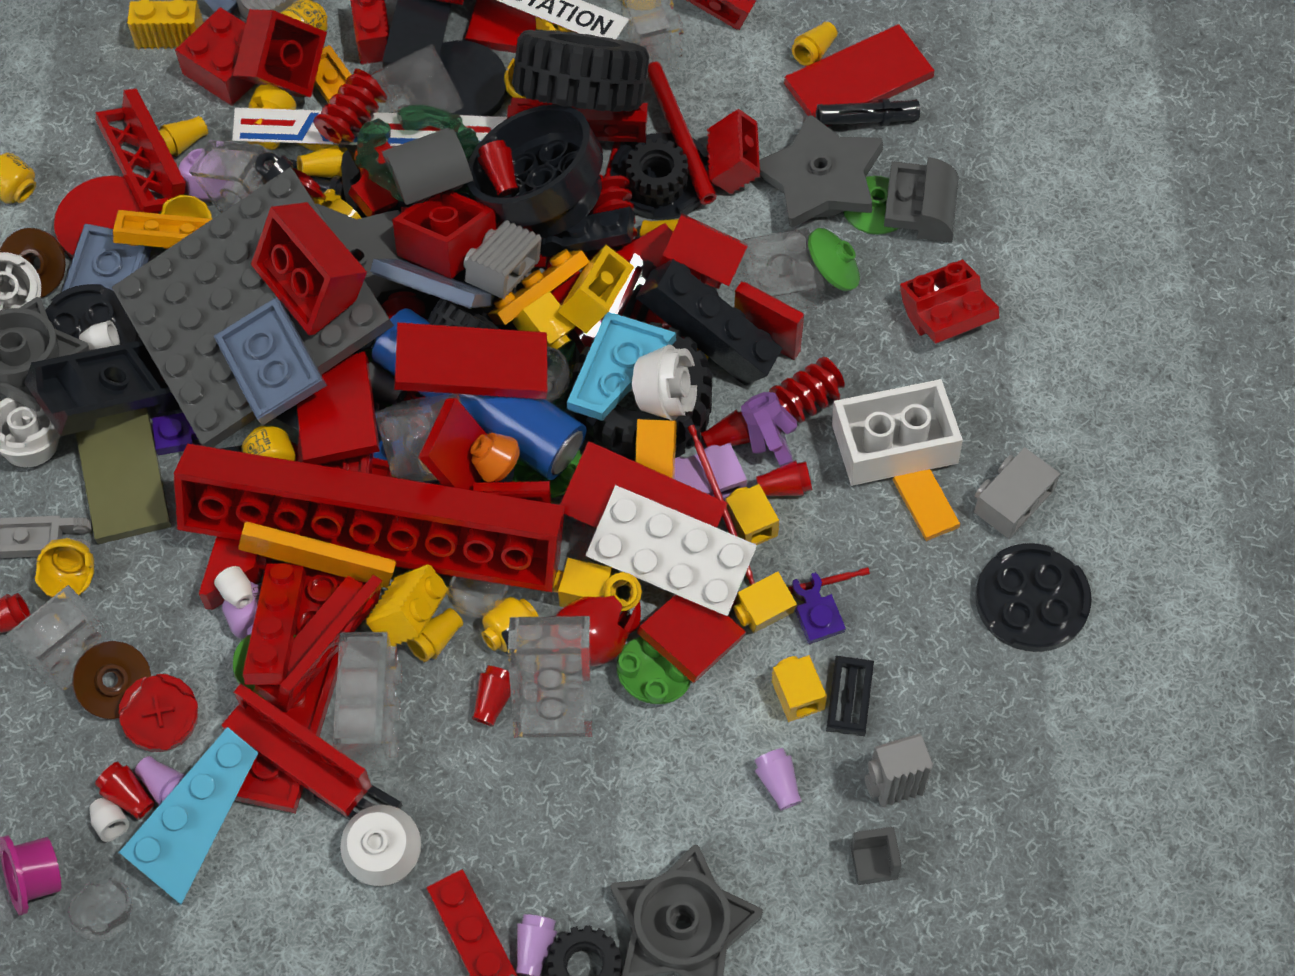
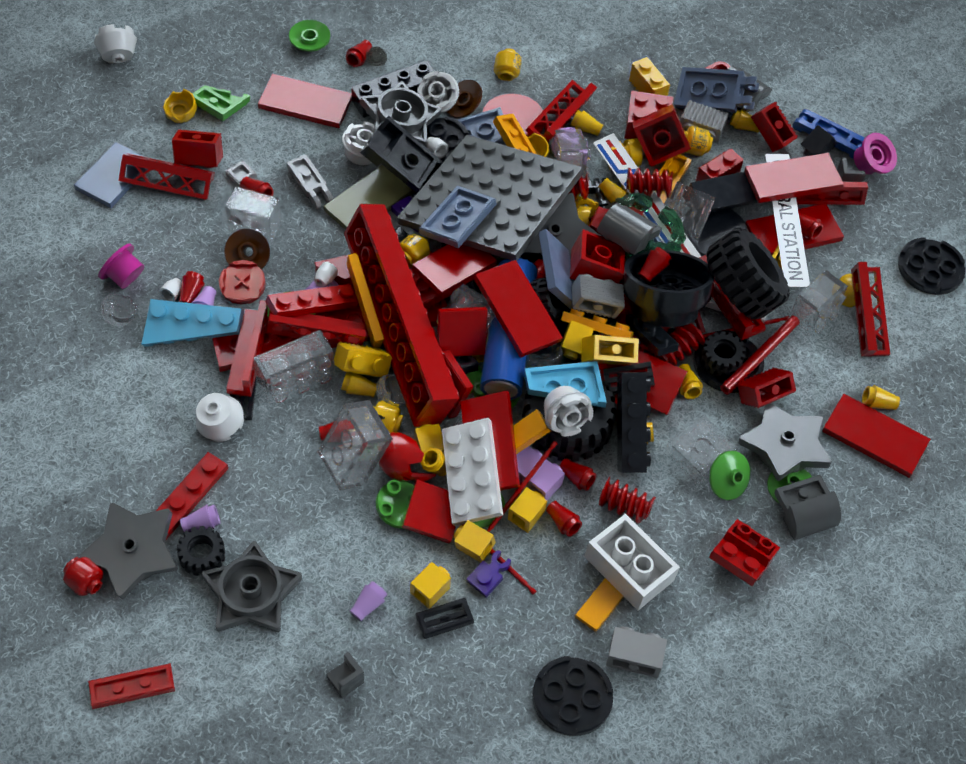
camera: 55 degrees right, 5 degrees down
yellow hair [35,538,94,600] -> none
red slope [251,202,367,335] -> none
black tile [255,152,293,184] -> none
orange cone [470,433,520,482] -> none
red brick [663,213,748,289] -> none
red tile [734,281,804,360] -> none
medium lavender rock [741,392,797,466] -> none
black pin [816,98,920,126] -> none
light grey brick [865,733,933,807] -> none

